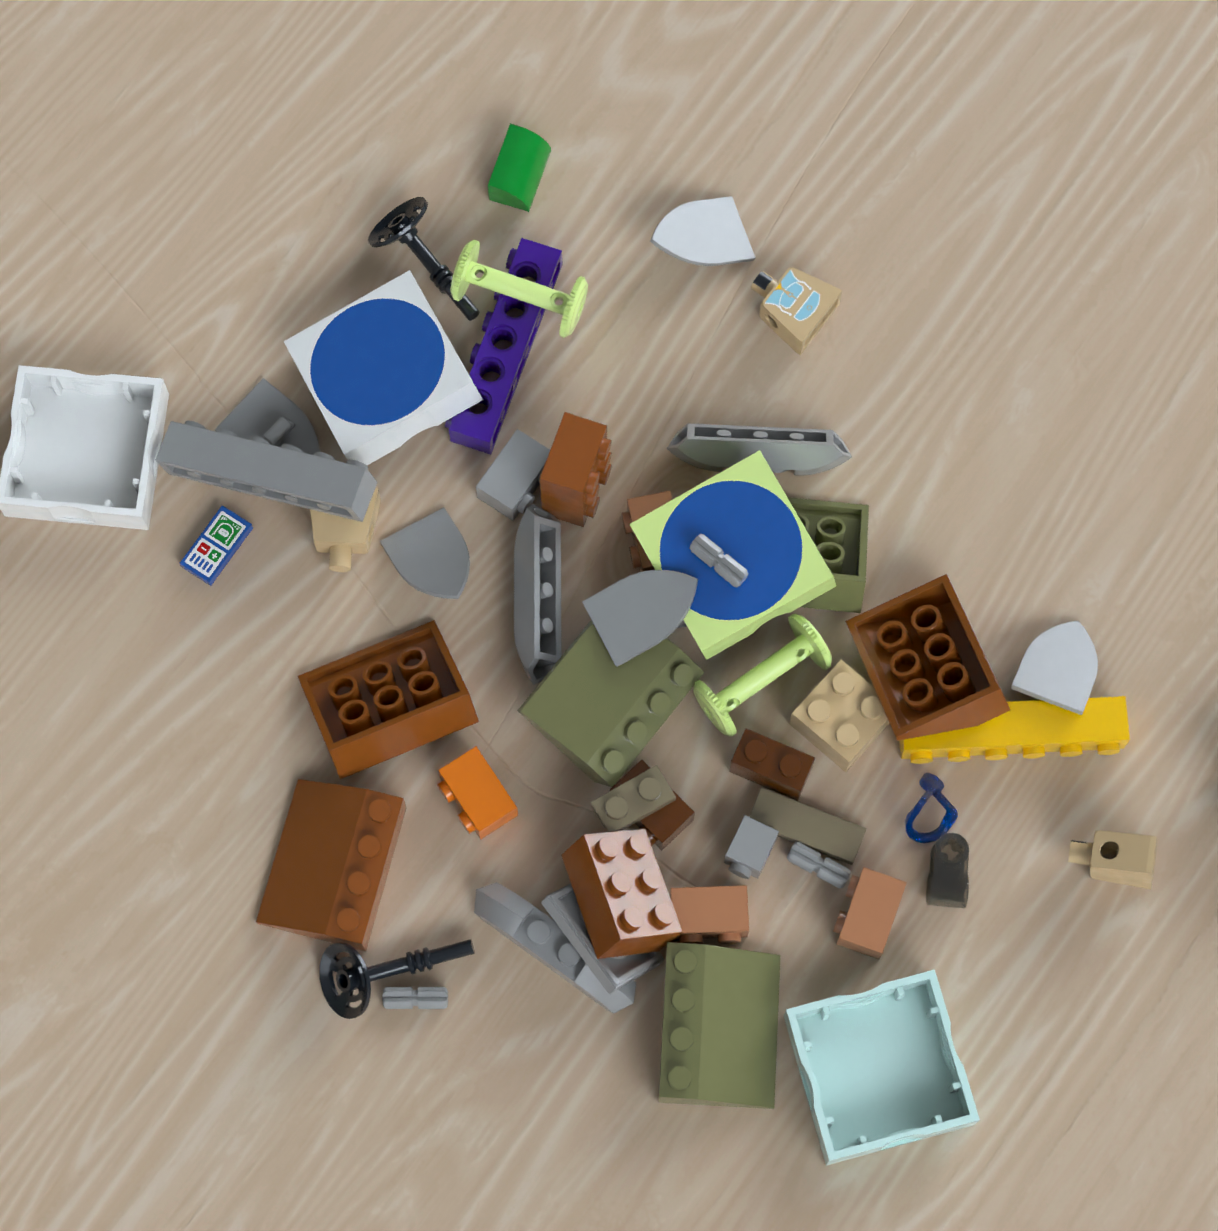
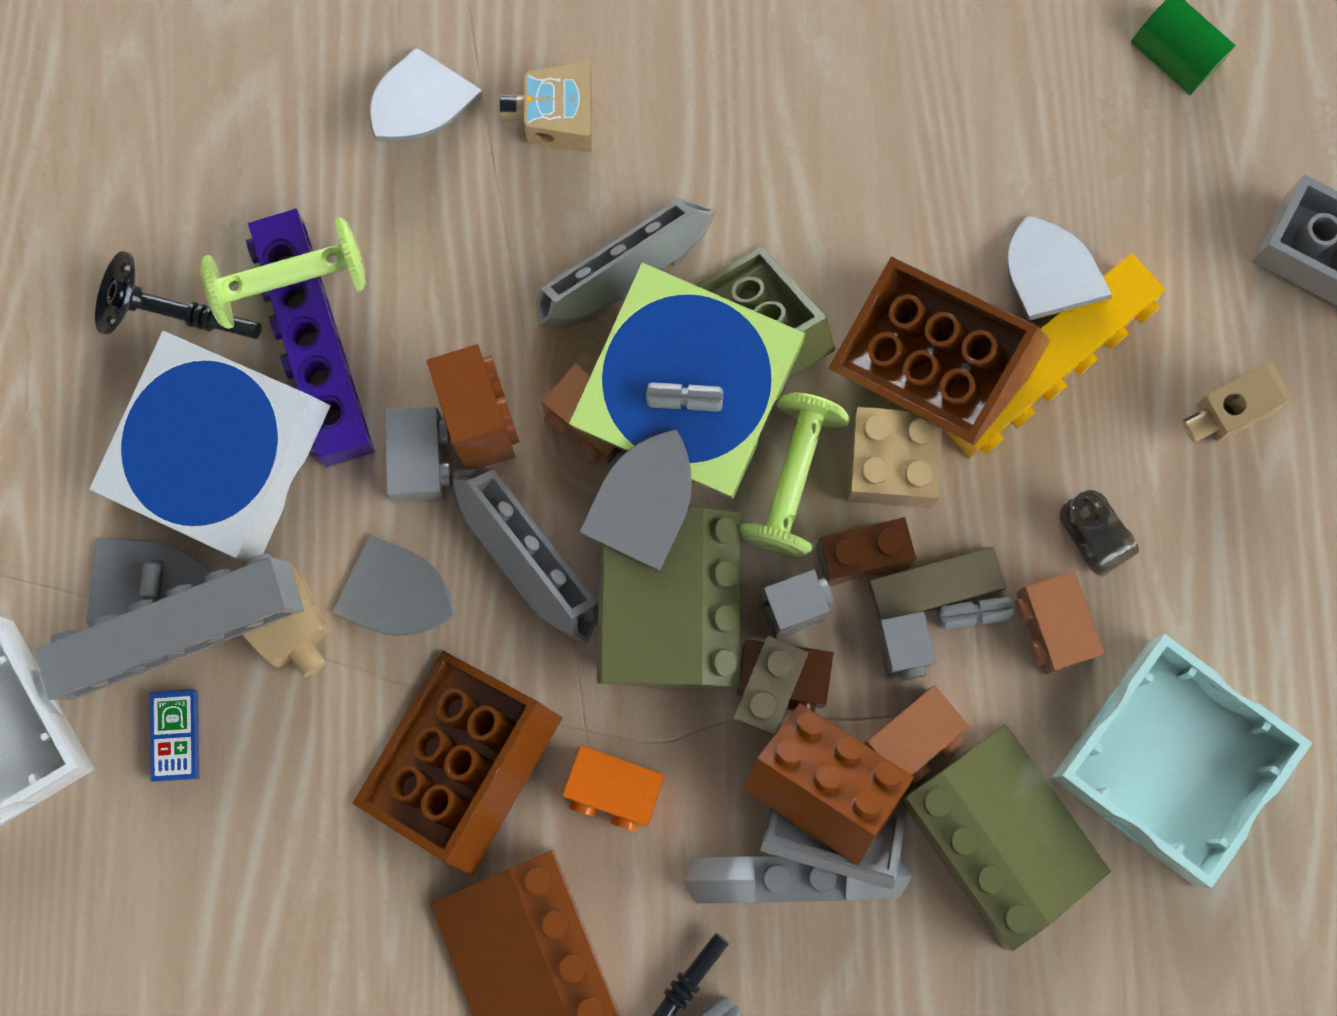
camera: 40 degrees left, 5 degrees up
green brick [488,123,551,212] -> none
clear blue piece [905,773,958,843] -> none
none -> light grey brick [759,569,834,639]

